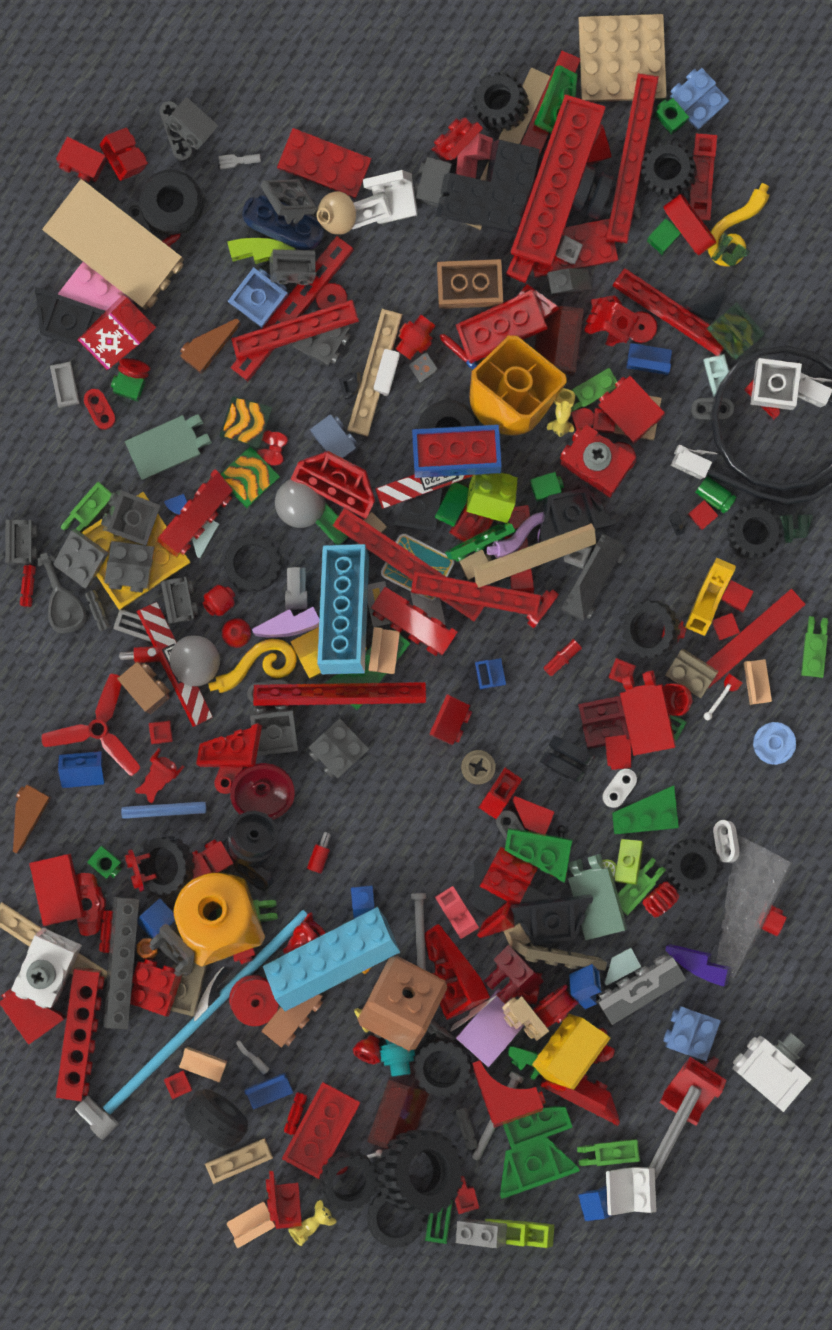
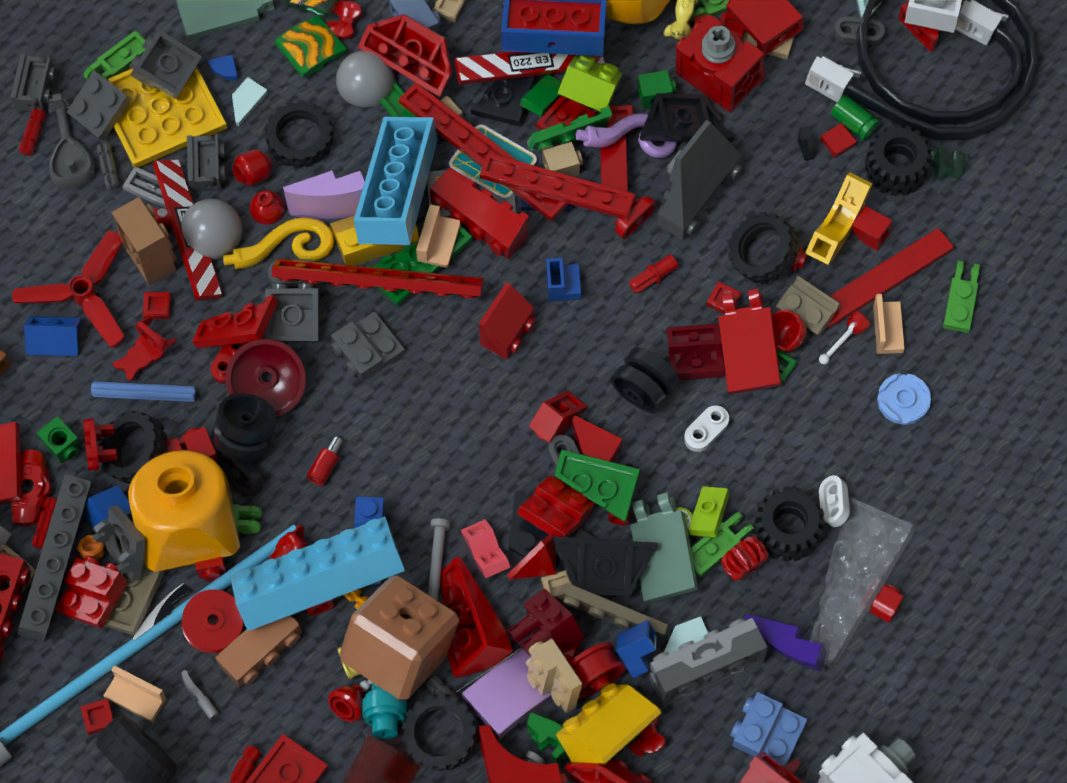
camera: 10 degrees right, 20 degrees down
dark grey plate [104,541,155,593] -> none
red wedge [157,469,233,558] -> none
blue panel [244,1072,293,1109] -> none
light grey piece [285,567,307,610] -> none
dark tan gear [461,750,495,784] -> none
tan tile [474,524,596,587] -> none
red sticker [605,735,631,770] -> none
green wing [612,785,679,834] -> none
red tile [712,613,740,641] -> none

